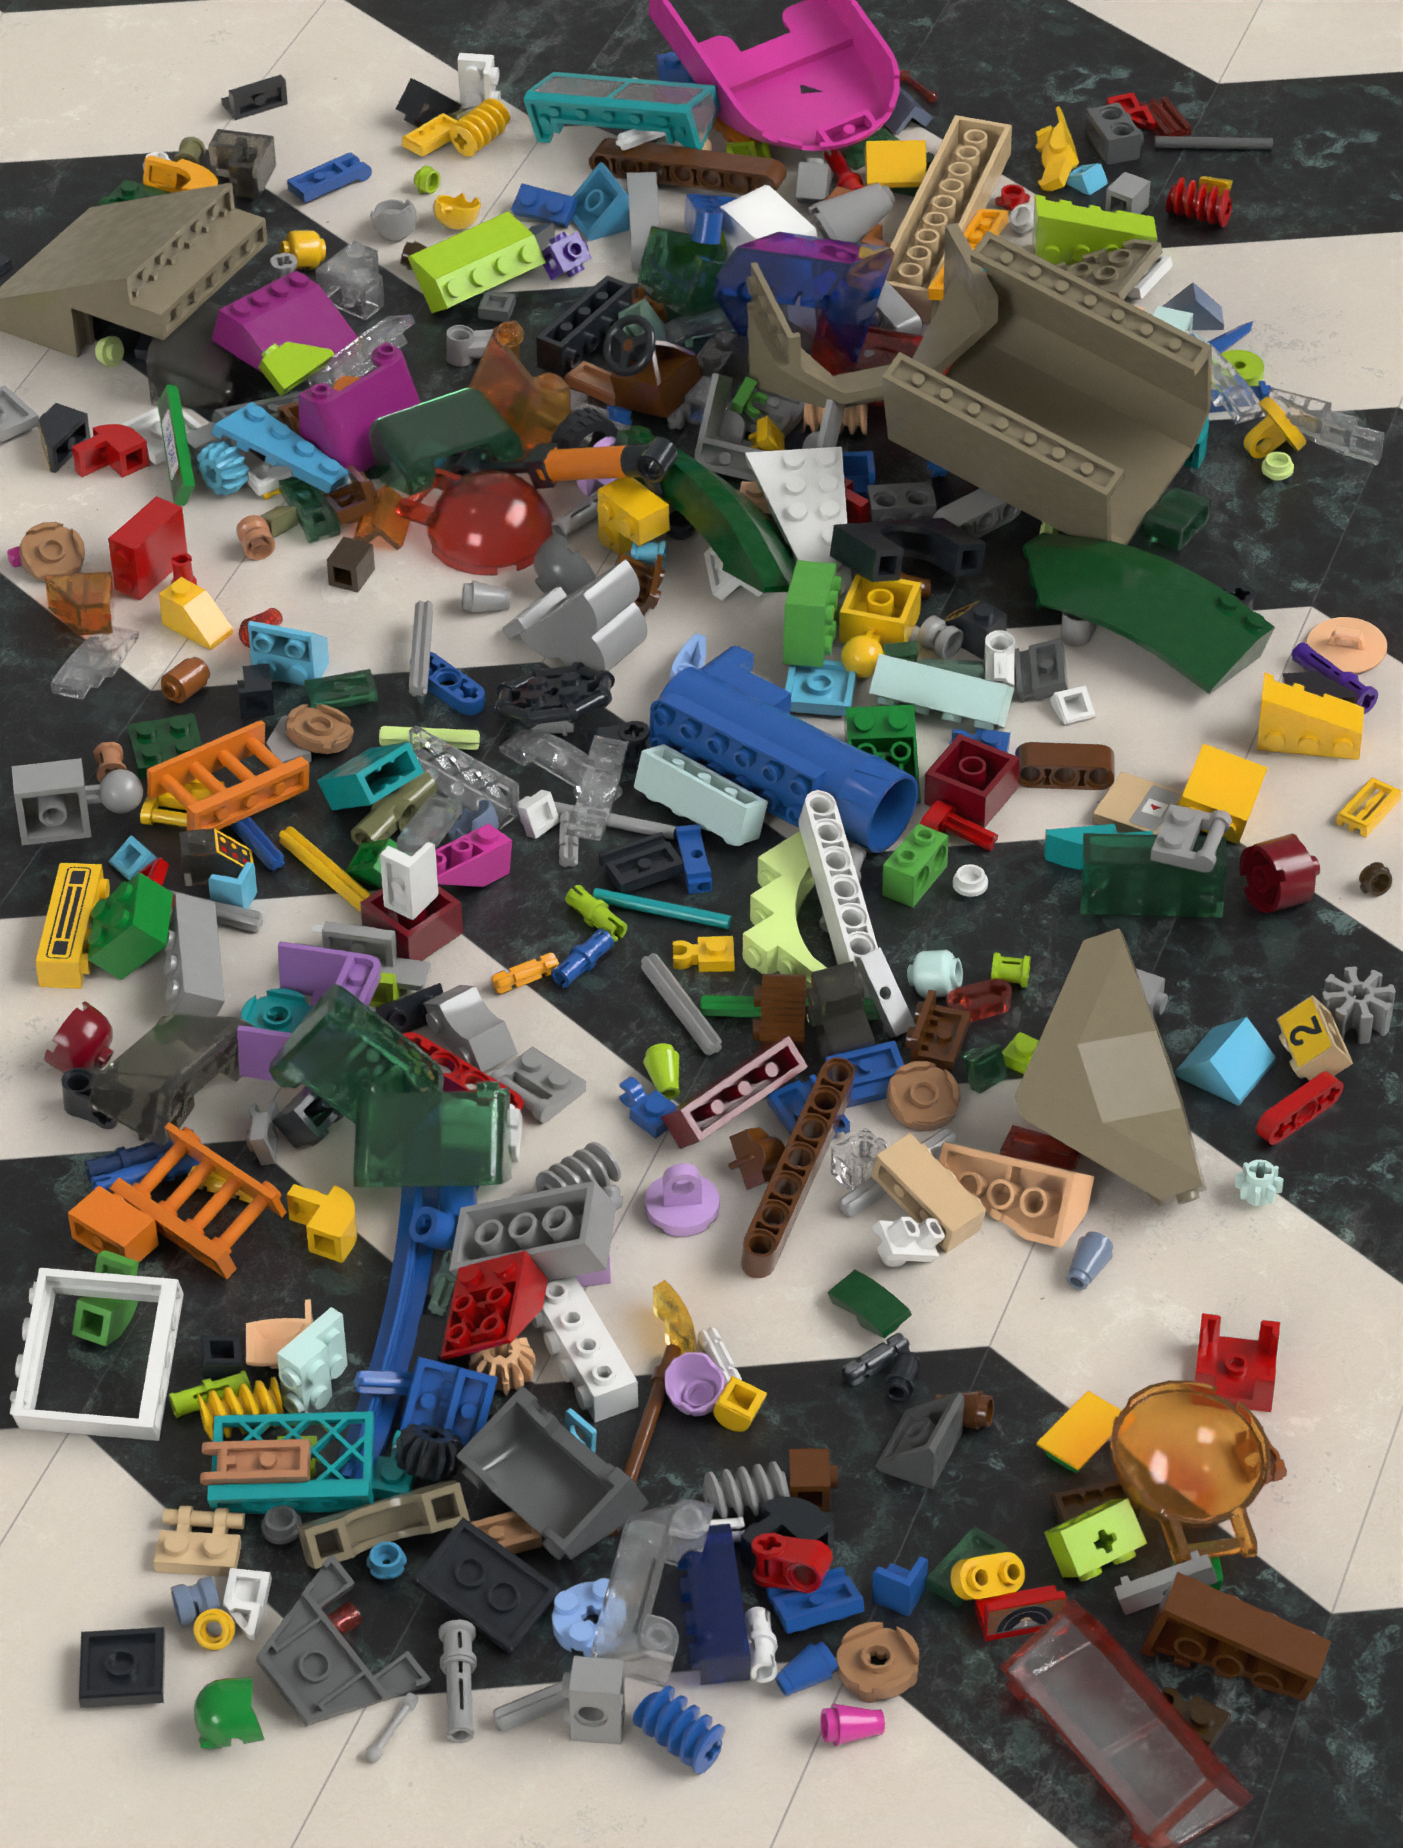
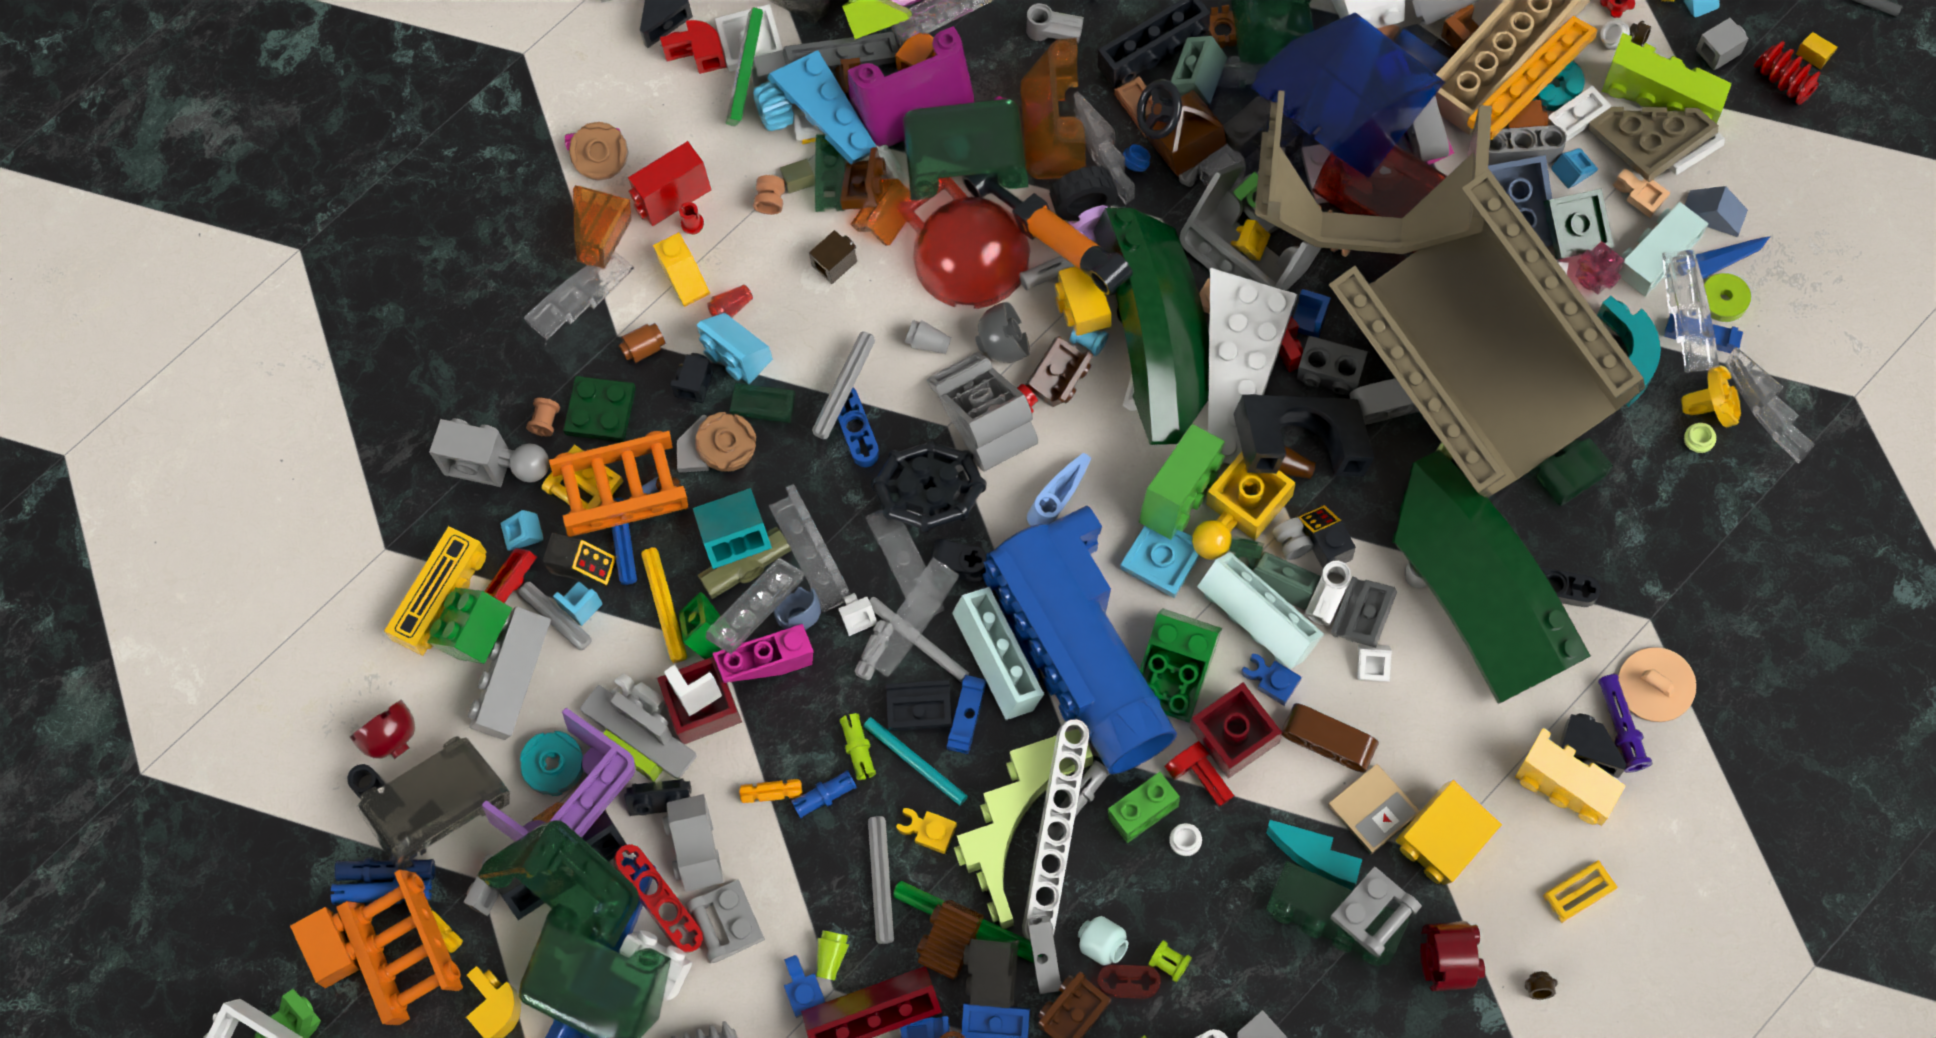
camera: 30 degrees right, 25 degrees up
yellowish green axle [379,726,480,750] -> none

